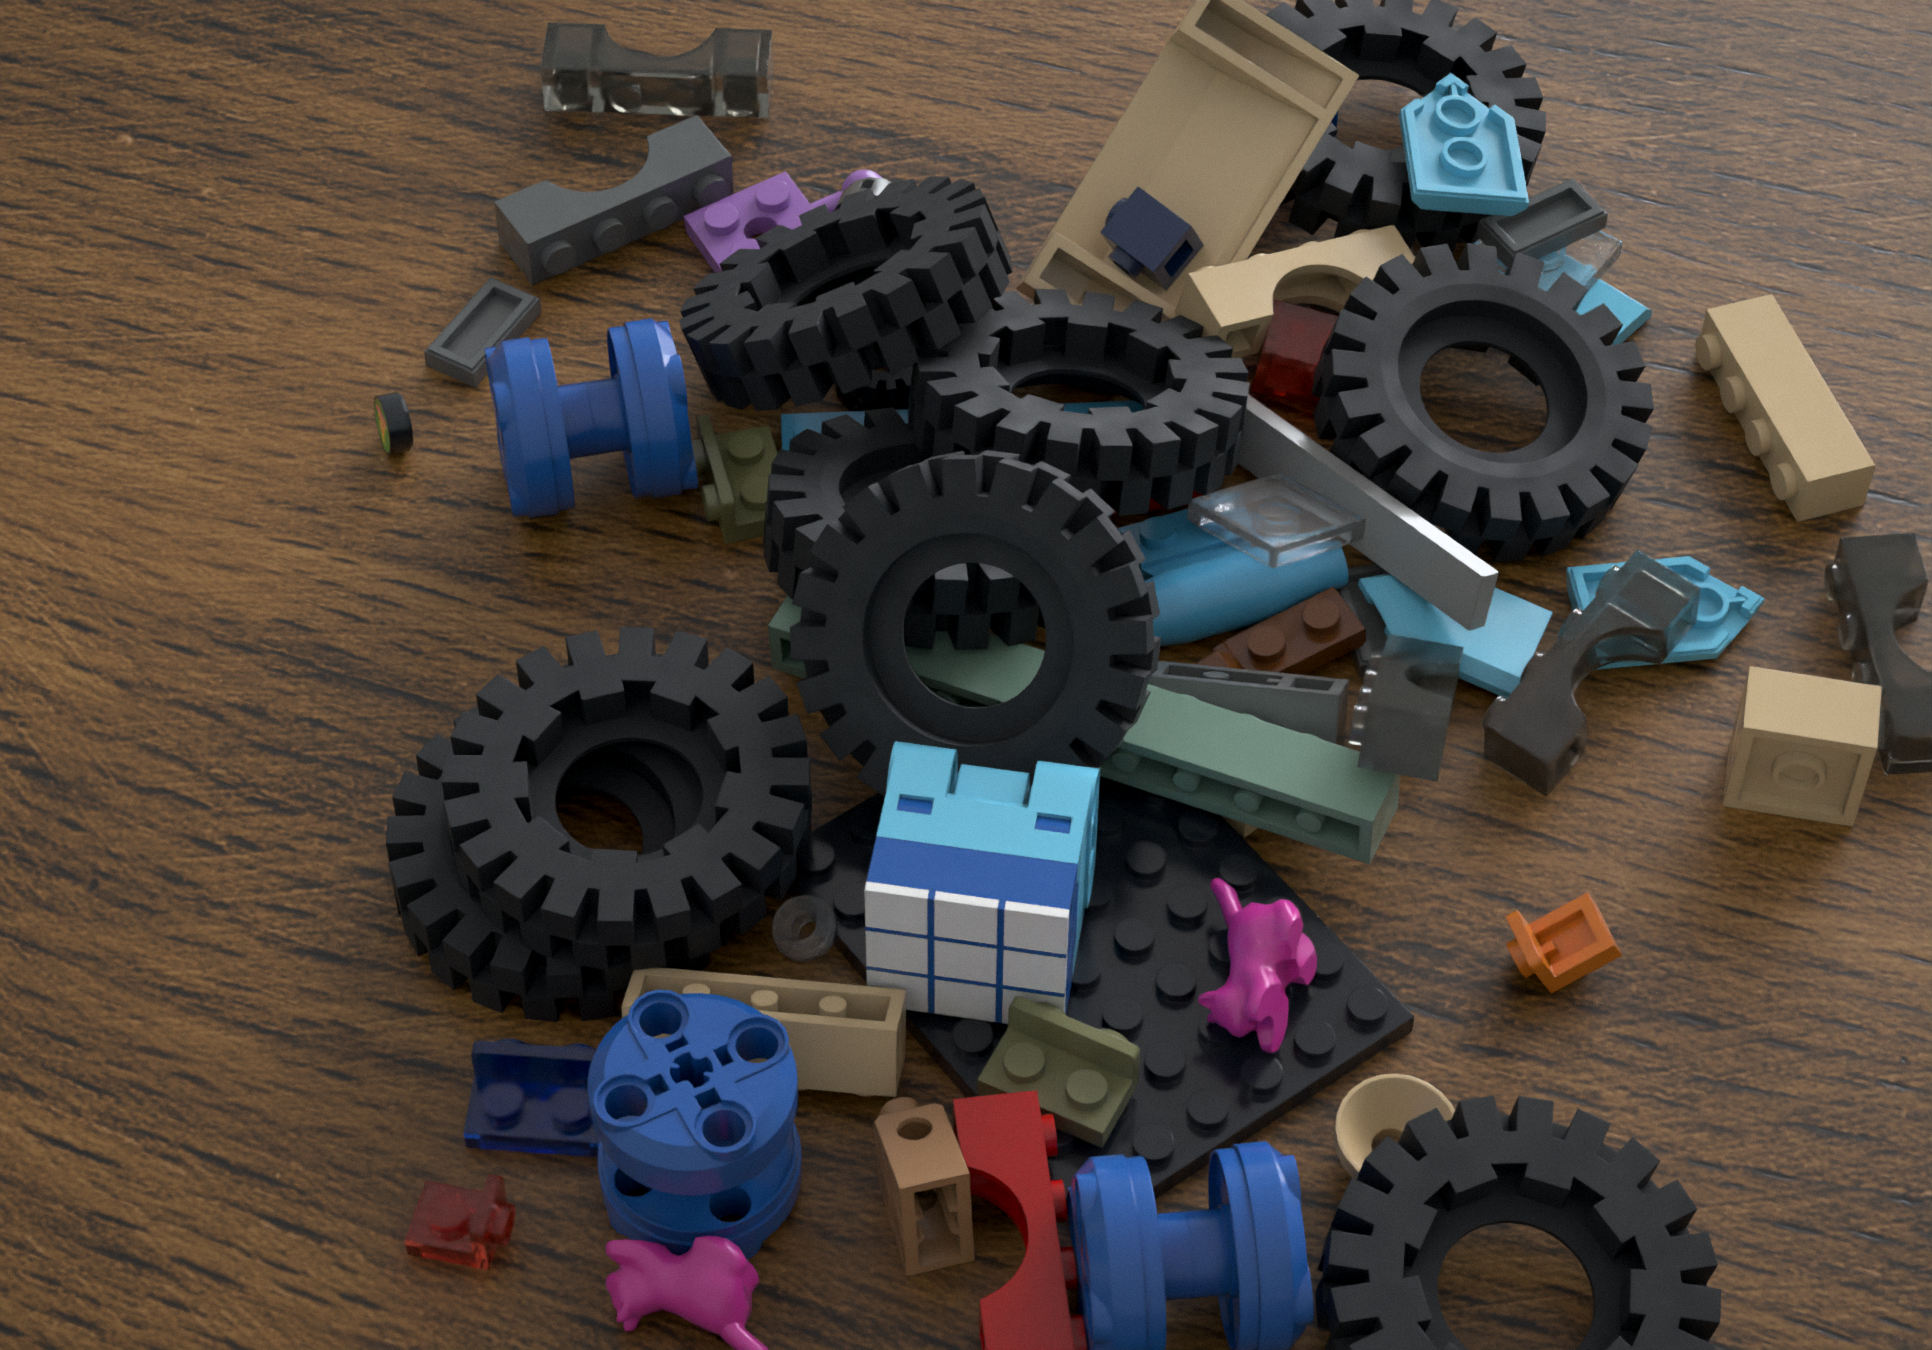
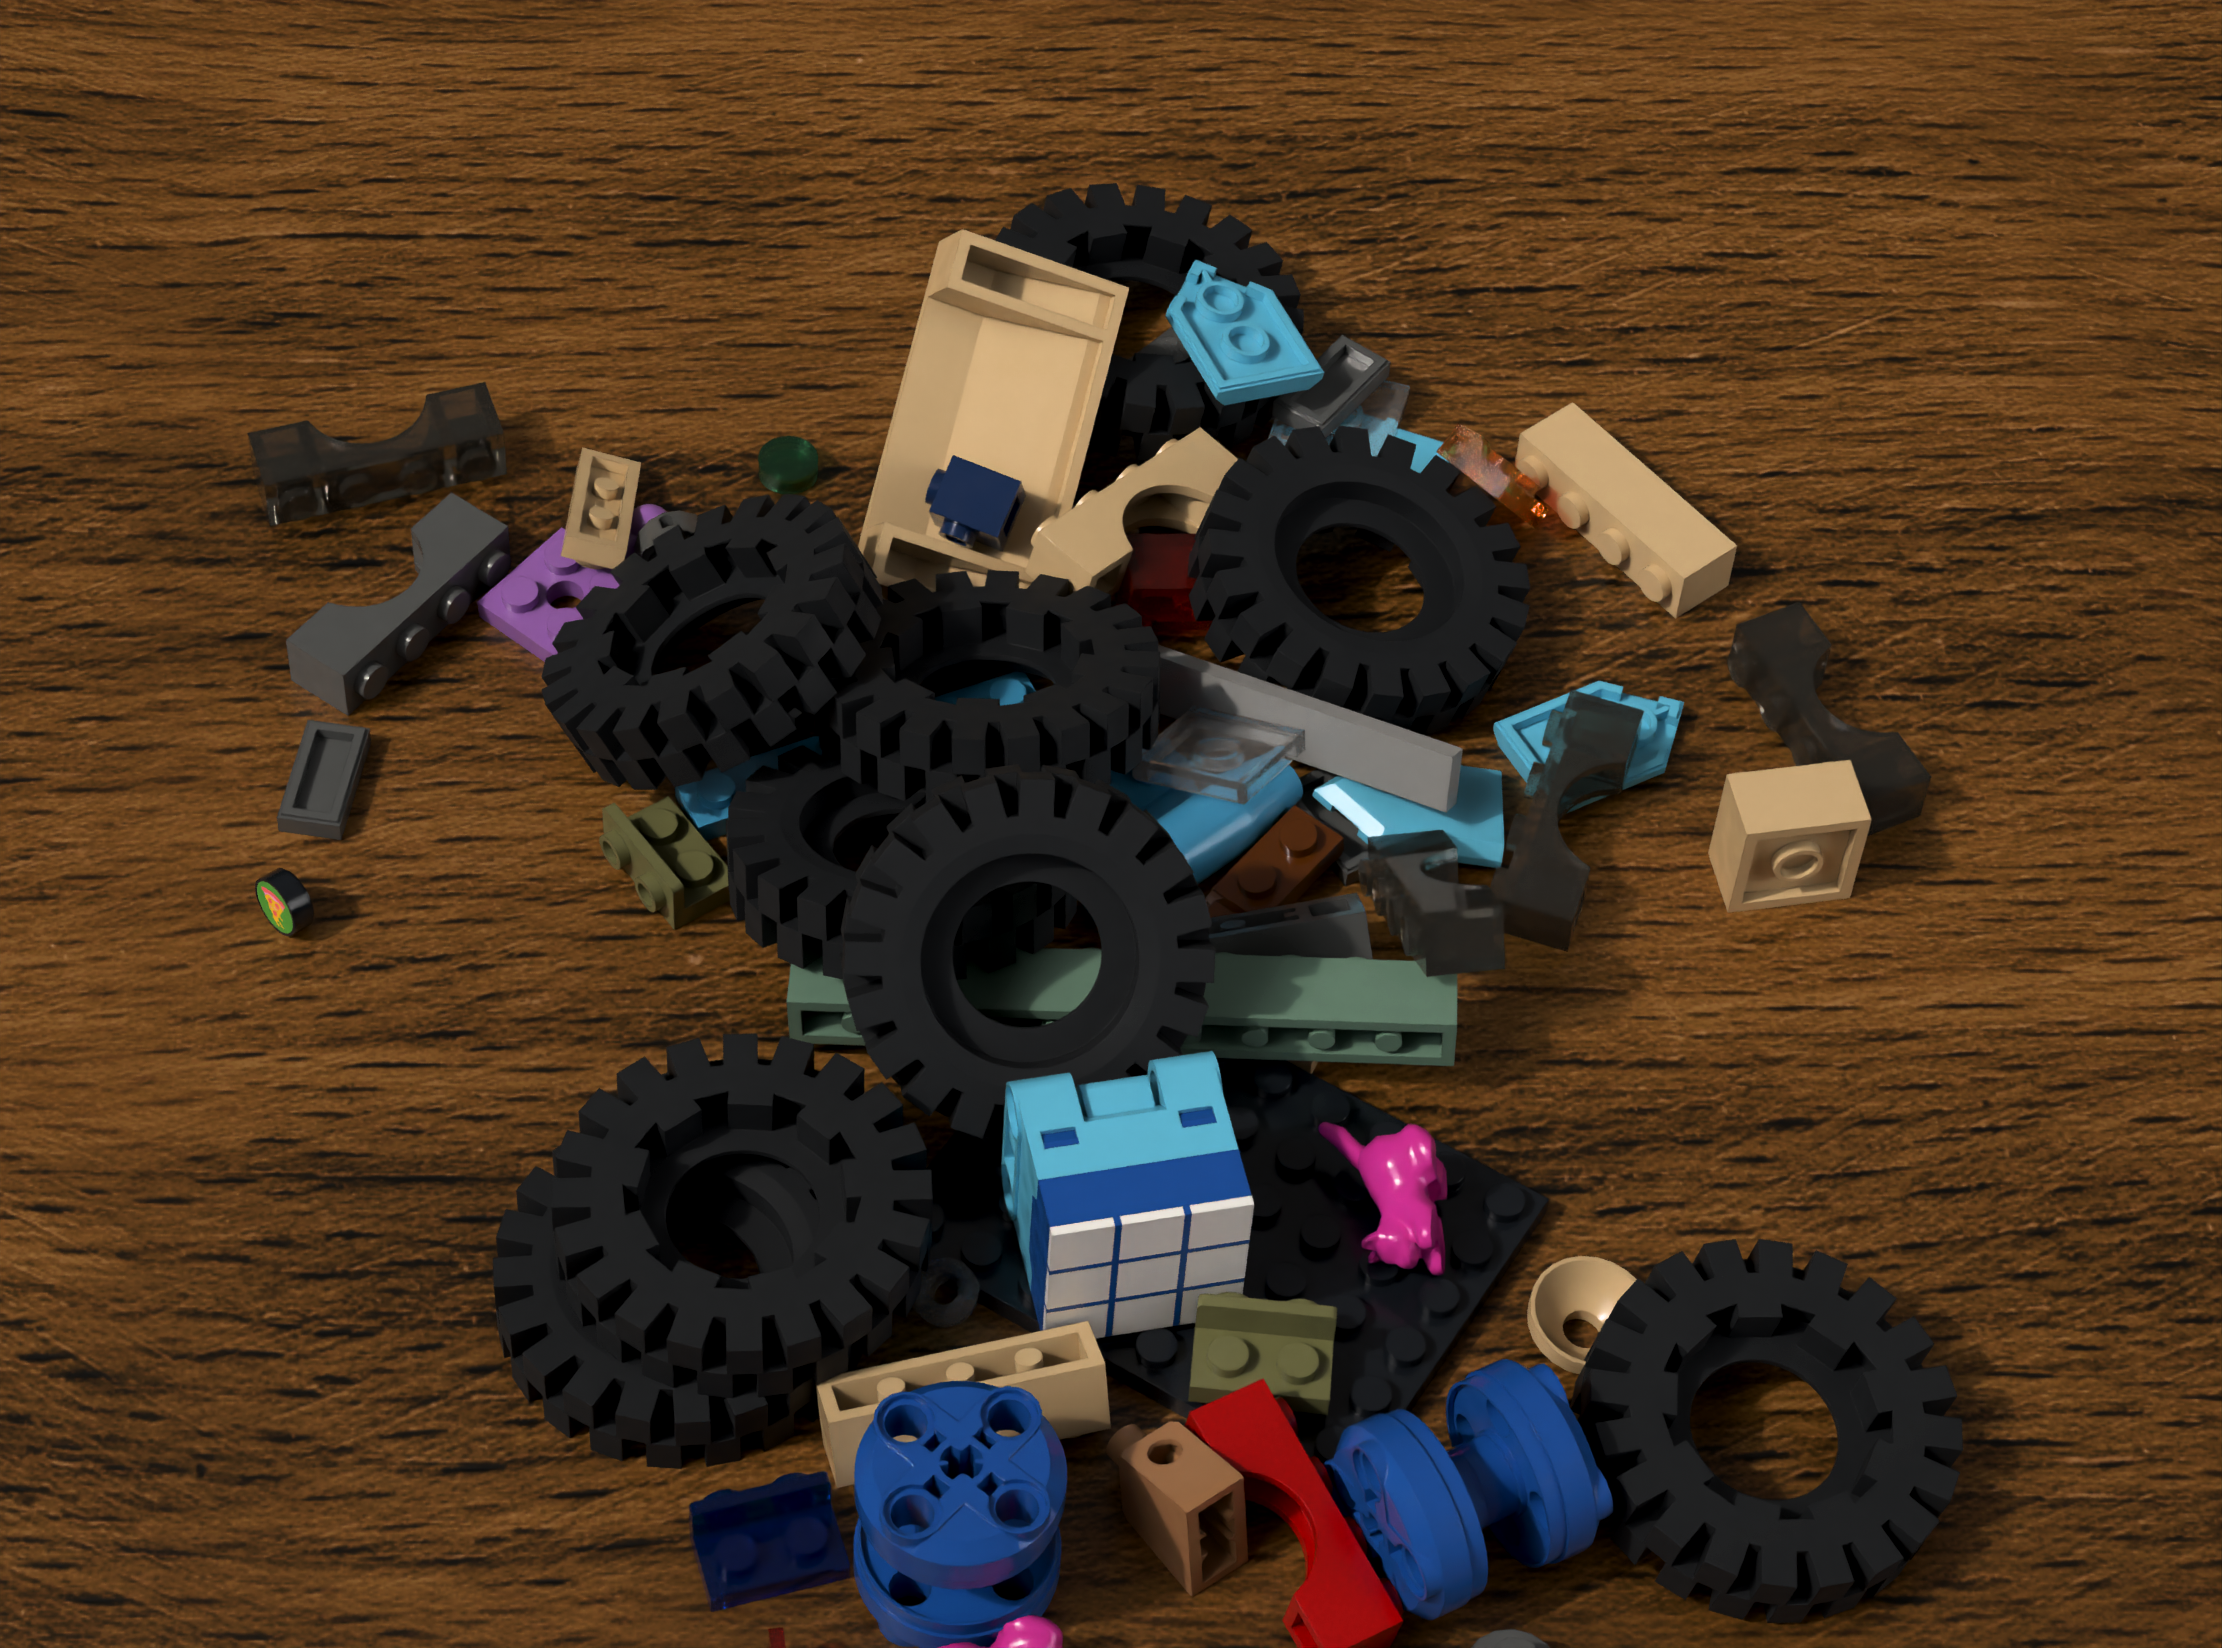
camera: 25 degrees left, 0 degrees up
blue piece [484,318,698,519] -> none
orange bracket [1506,892,1622,994] -> none
none -> tan plate [561,447,641,569]
none -> clear green tile [758,436,818,494]
none -> clear orange hinge [1436,423,1549,529]

